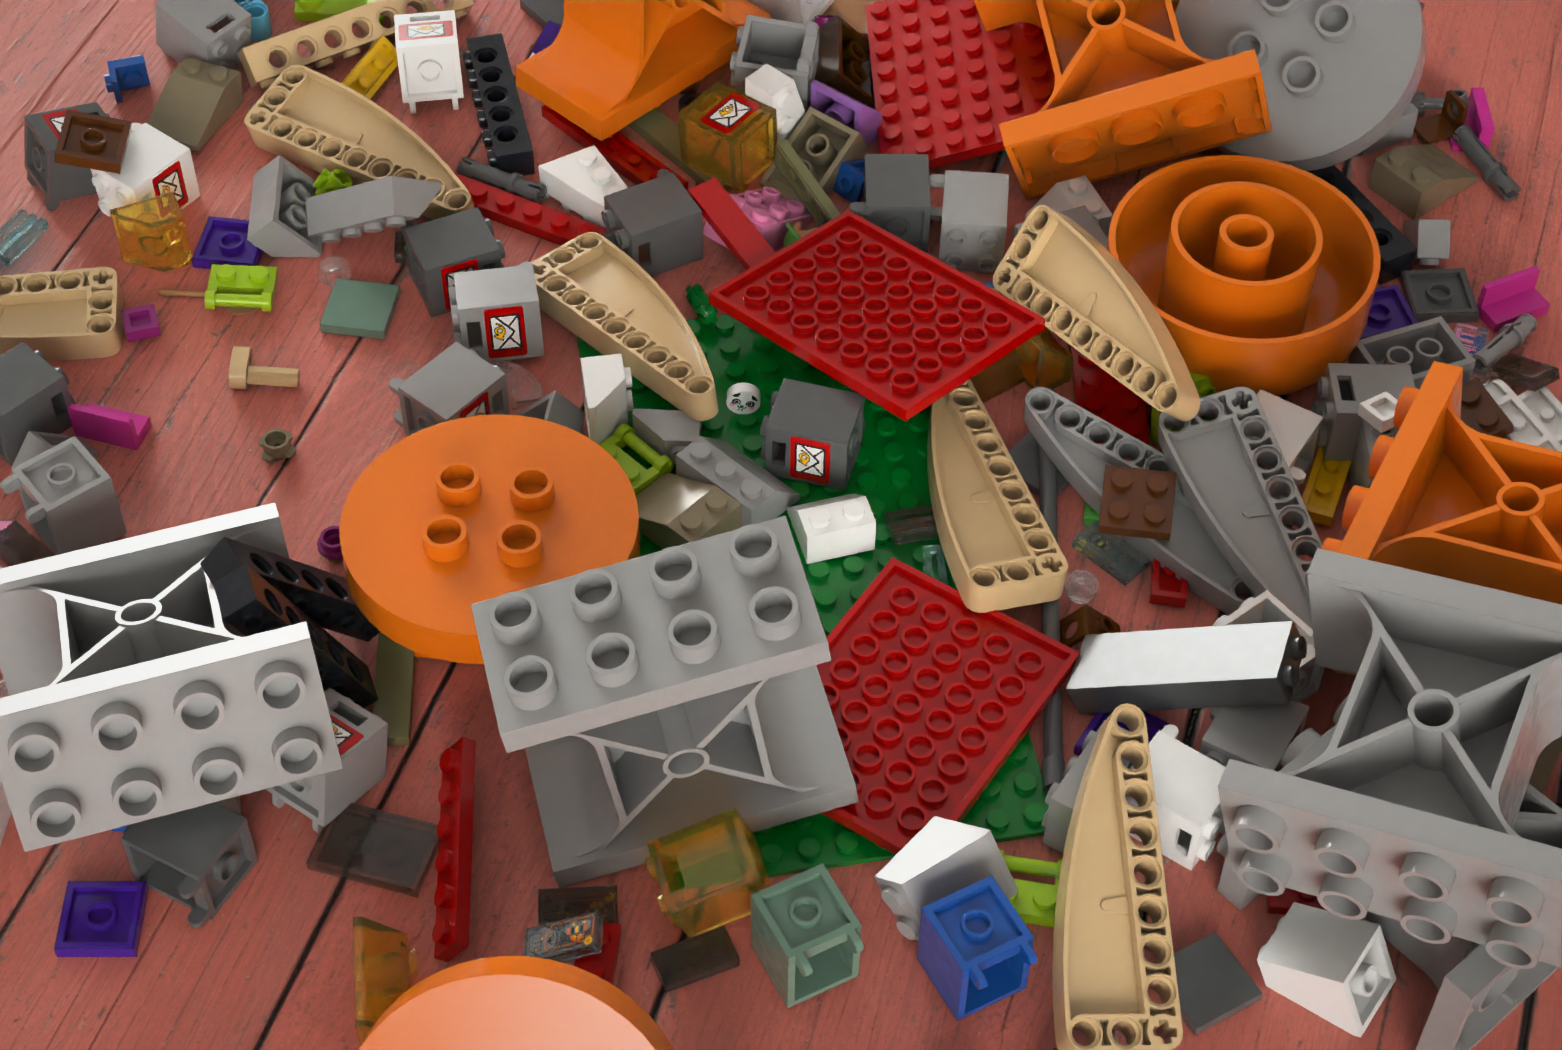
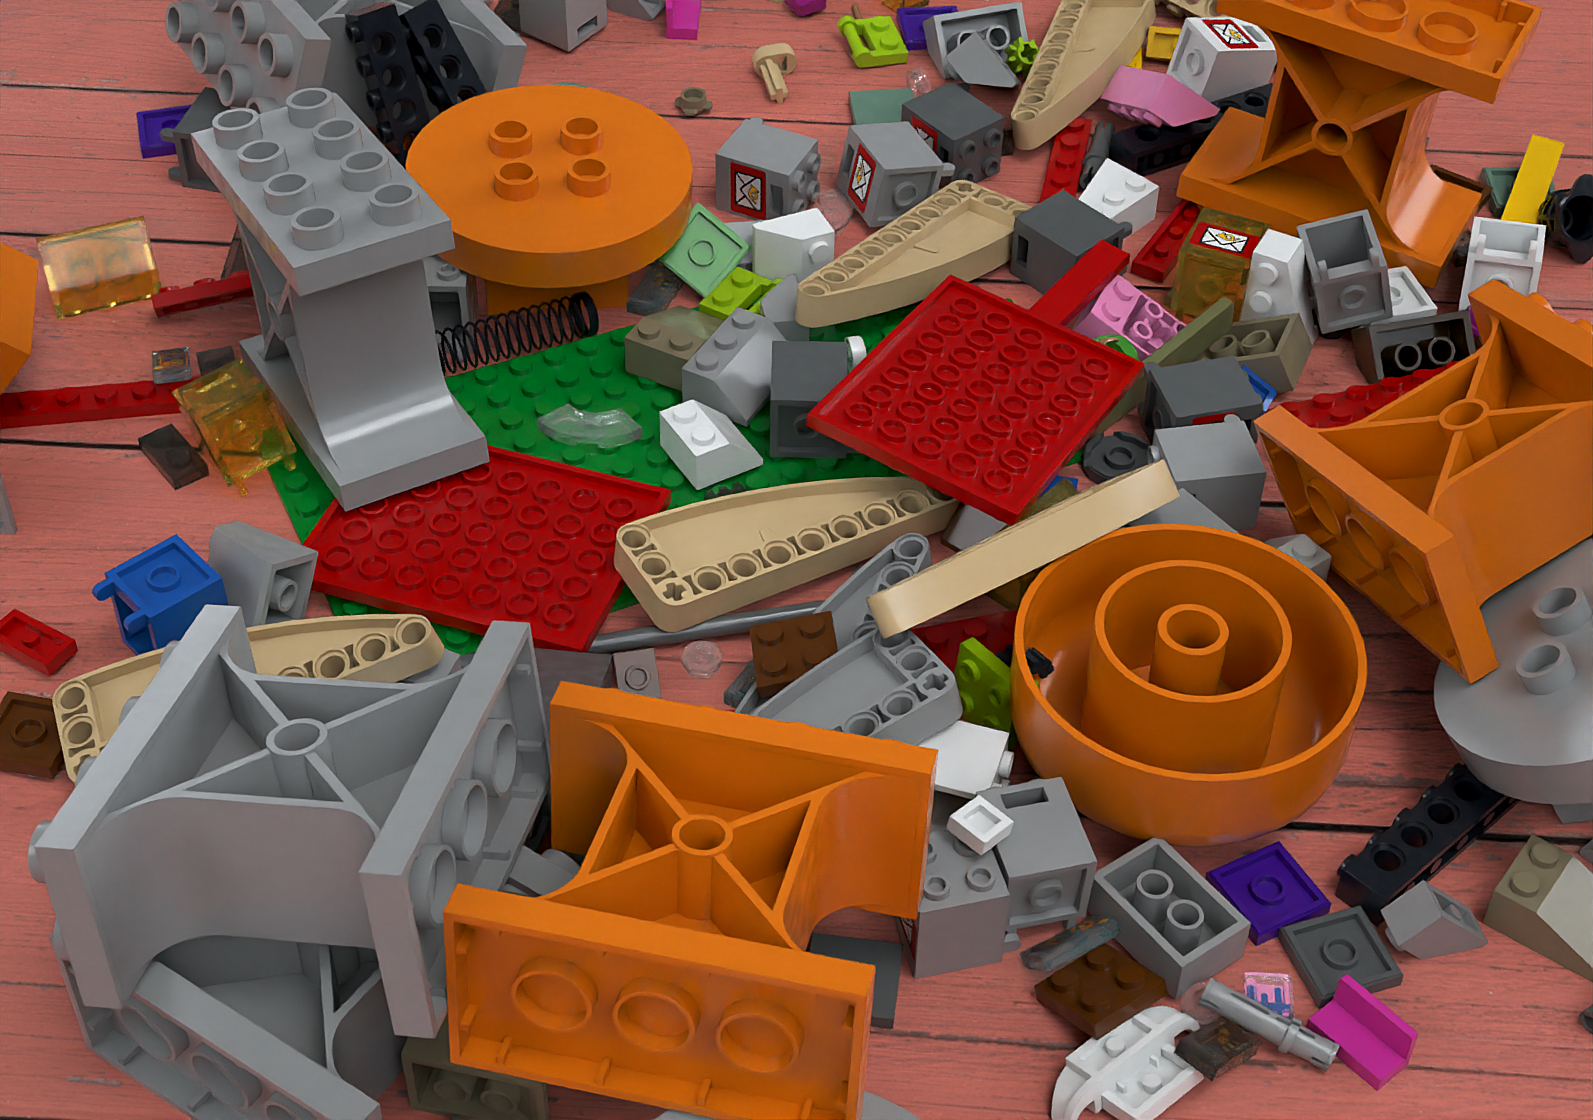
camera: 75 degrees right, 5 degrees down
sand green container [751,863,864,1008] -> none
medium lavender slope [810,80,881,147] -> none
none -> bright pink slope [1100,65,1220,128]

